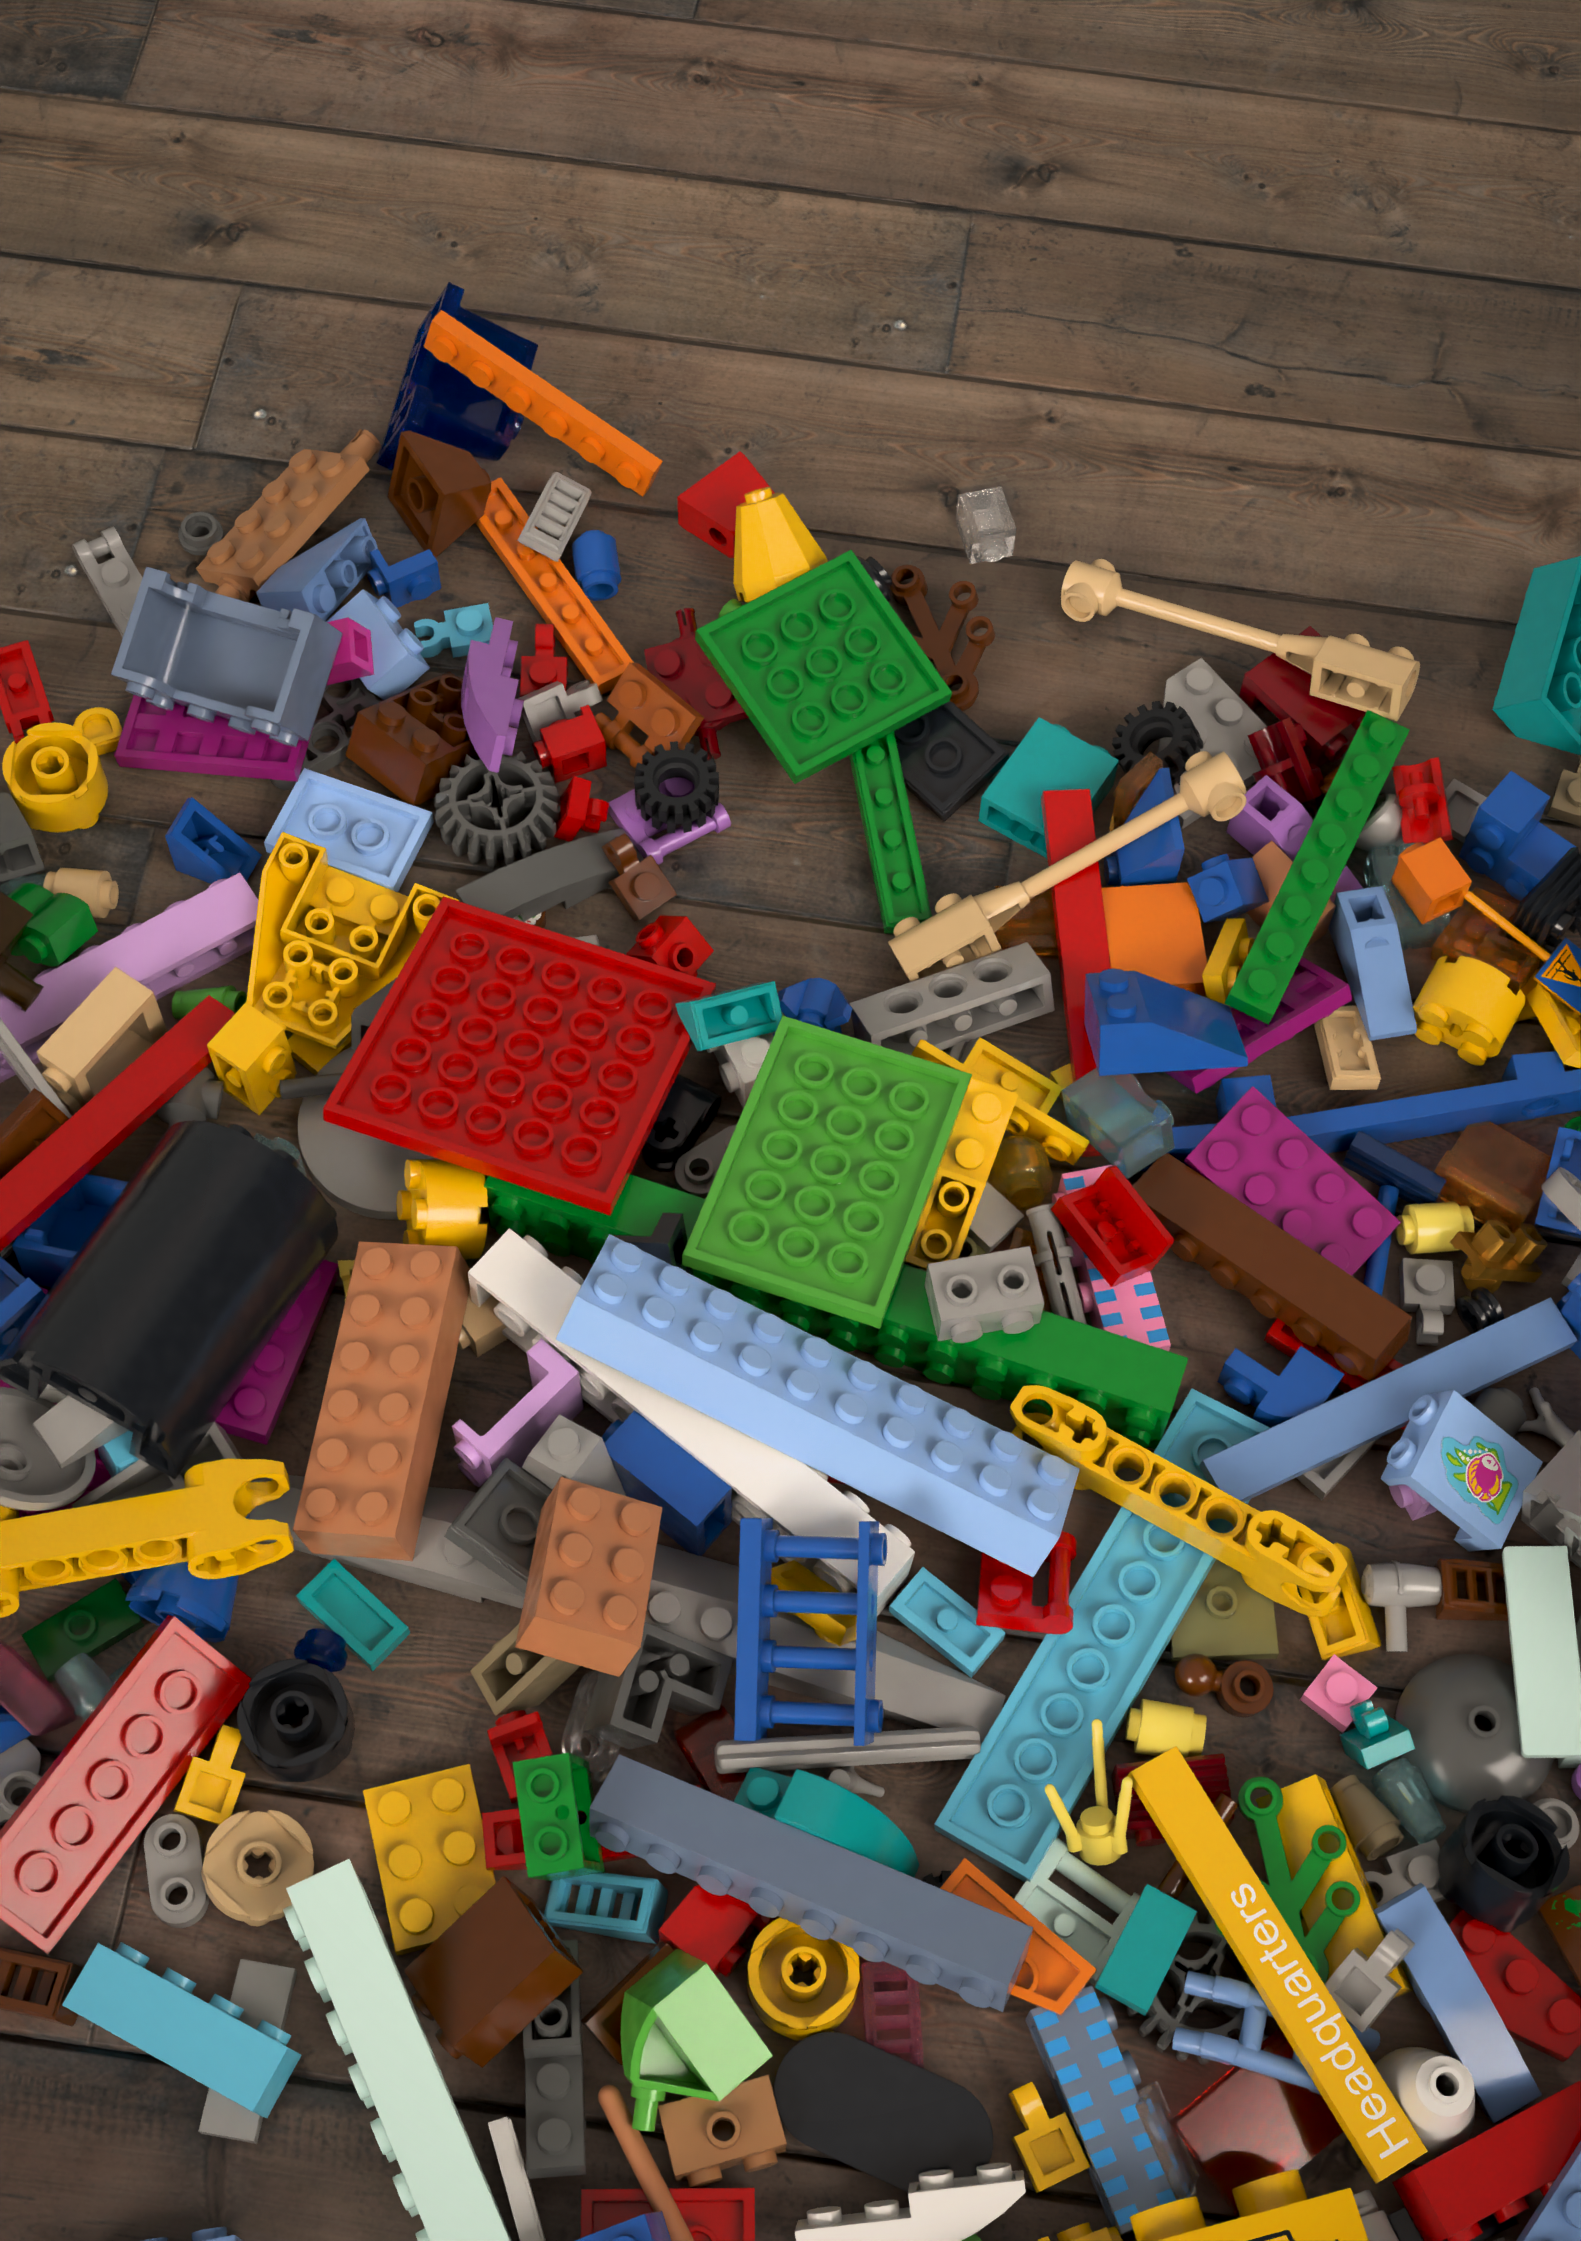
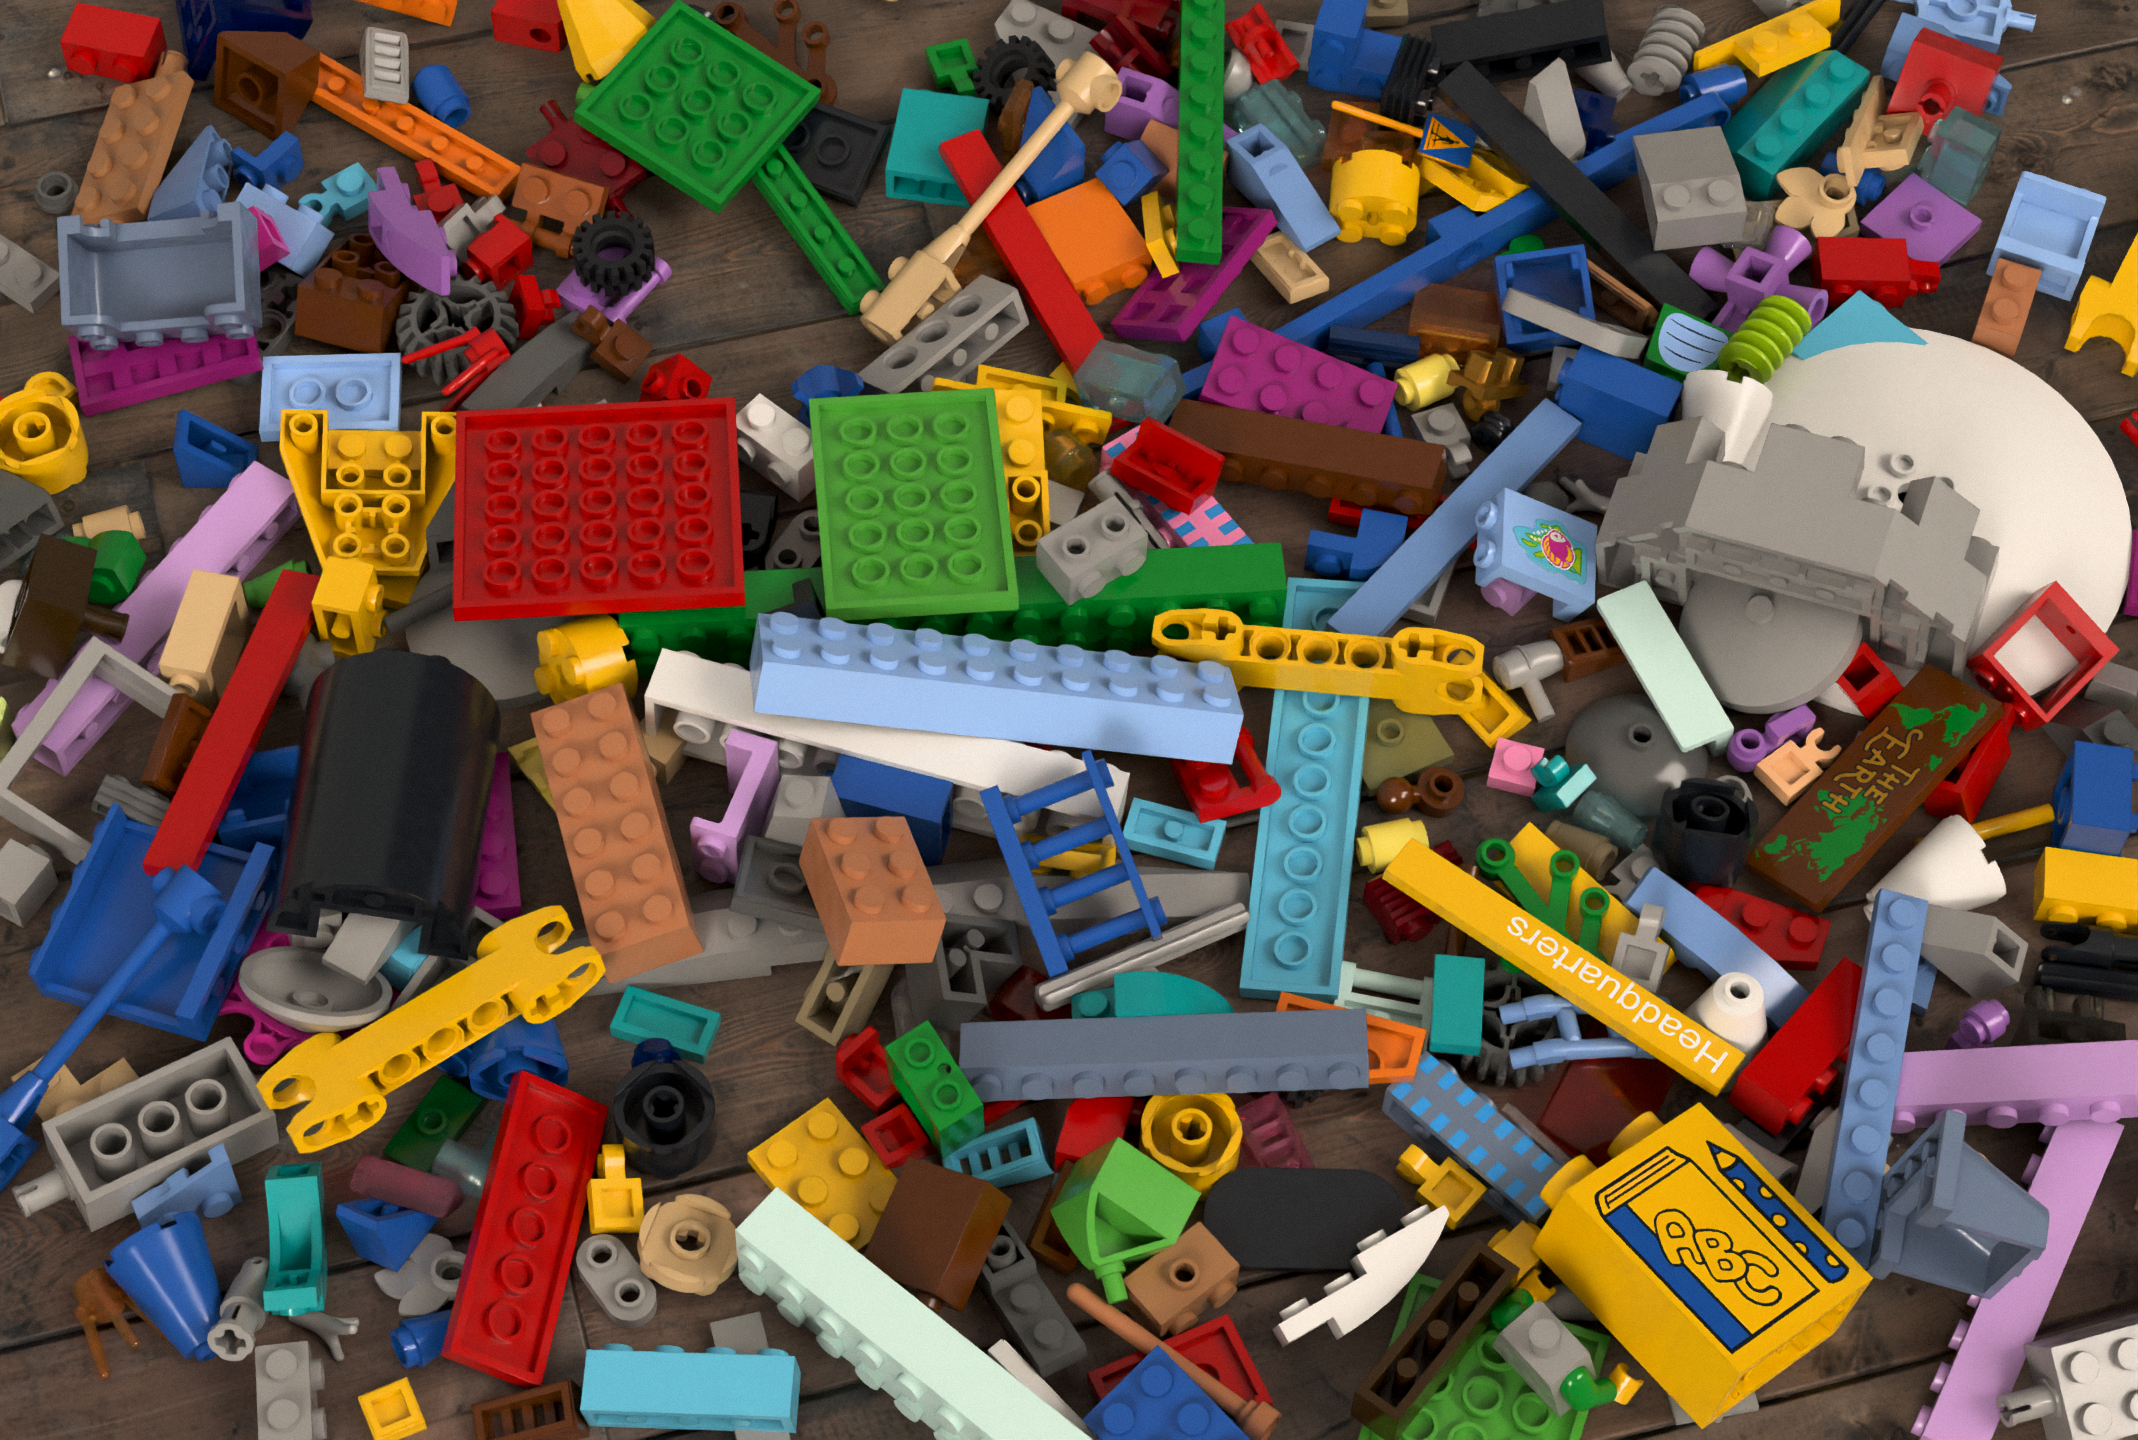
camera: 25 degrees left, 5 degrees down
teal slope [675,981,782,1051] -> none
light yellow plant [1045,1719,1133,1866] -> none
blue slope [1084,969,1248,1076] -> none
orange brick [1391,837,1472,925] -> none
none -> red brick [60,2,167,83]
none -> red plant [401,326,512,412]
none -> green plate [925,38,979,96]

